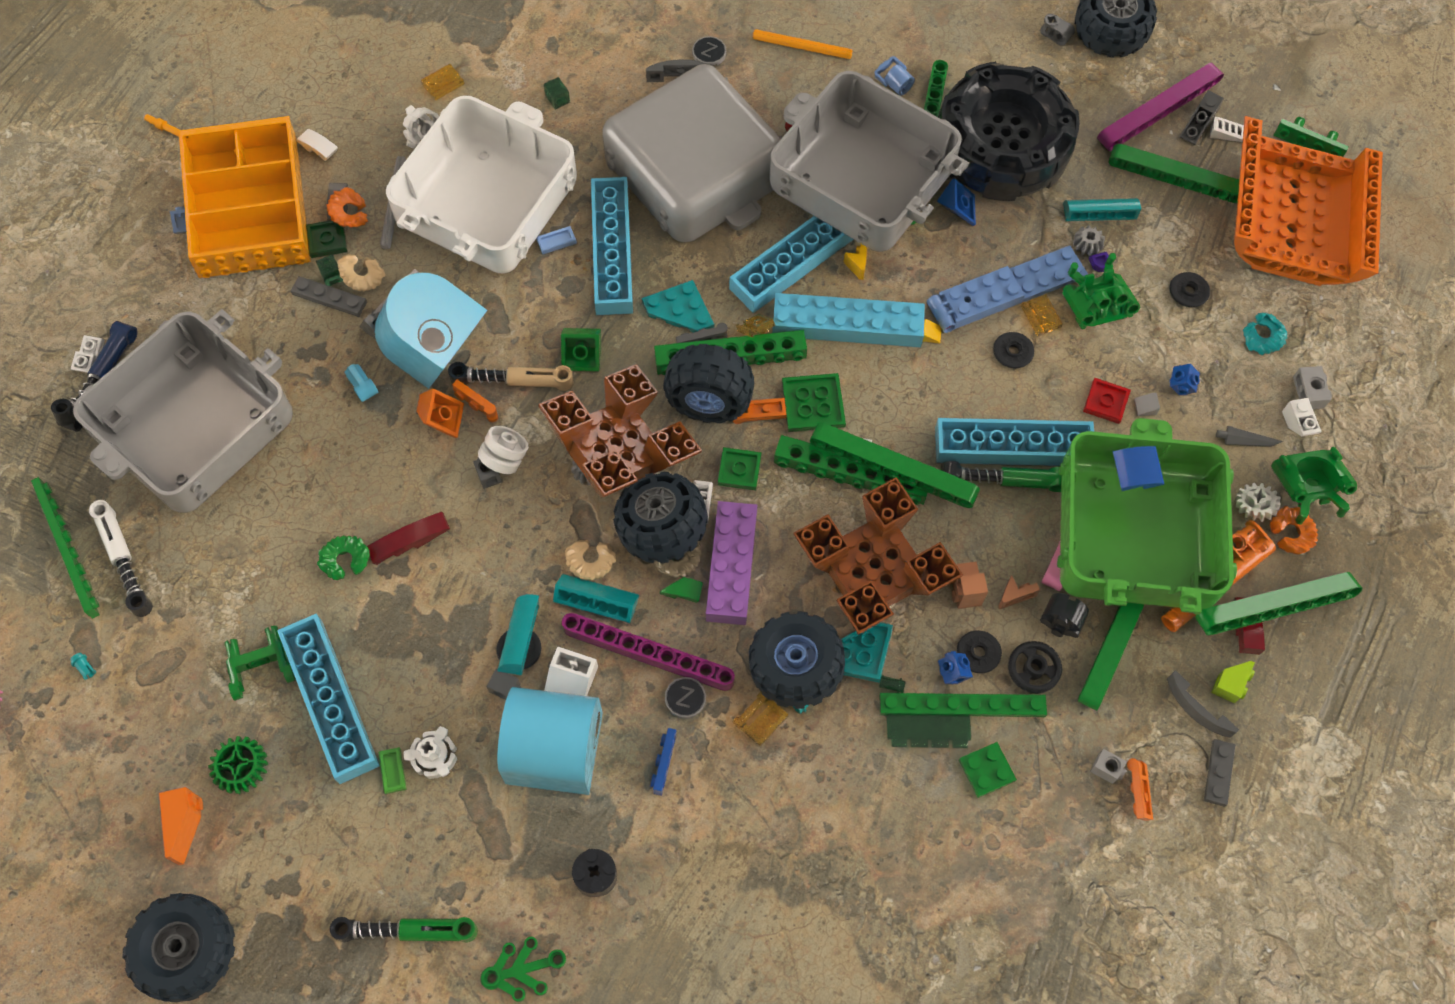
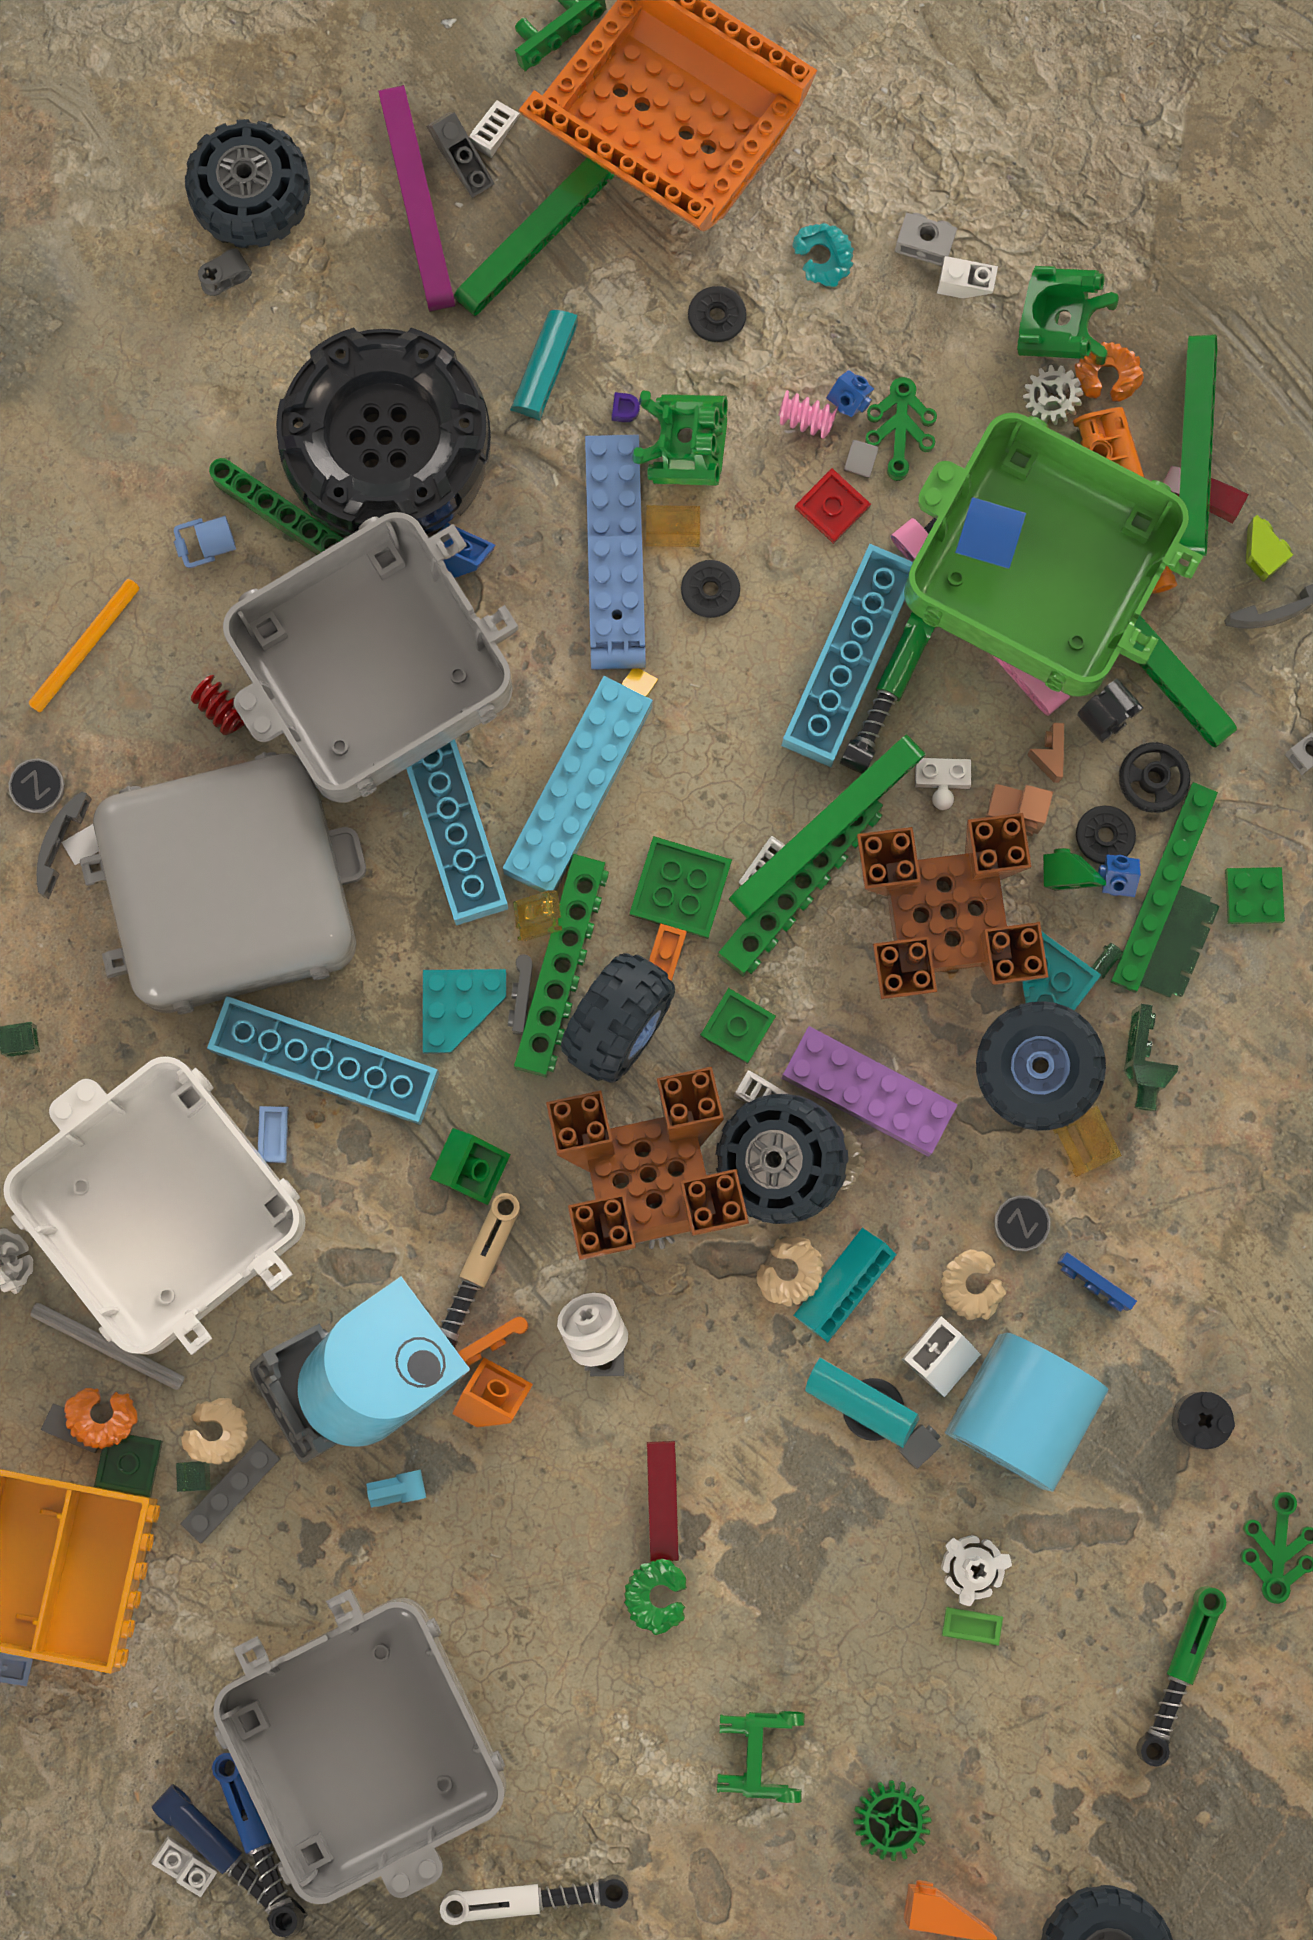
camera: 70 degrees left, 15 degrees up
medium azure brick [277,613,380,784] -> none
magenta beam [562,613,735,691] -> none
green slope [659,577,703,603] -> none
yellow slope [843,243,867,280] -> none
light grey gear [1073,225,1105,256] -> none
dark grey bar [1216,426,1283,447] -> none
none -> bright pink piece [778,390,838,439]
none -> green plant [865,377,937,481]
none -> white plate [915,758,971,810]
none -> tan piece [940,1249,1006,1320]
none -> green slope [1043,848,1106,891]
none -> clear green plate [1124,1003,1179,1111]

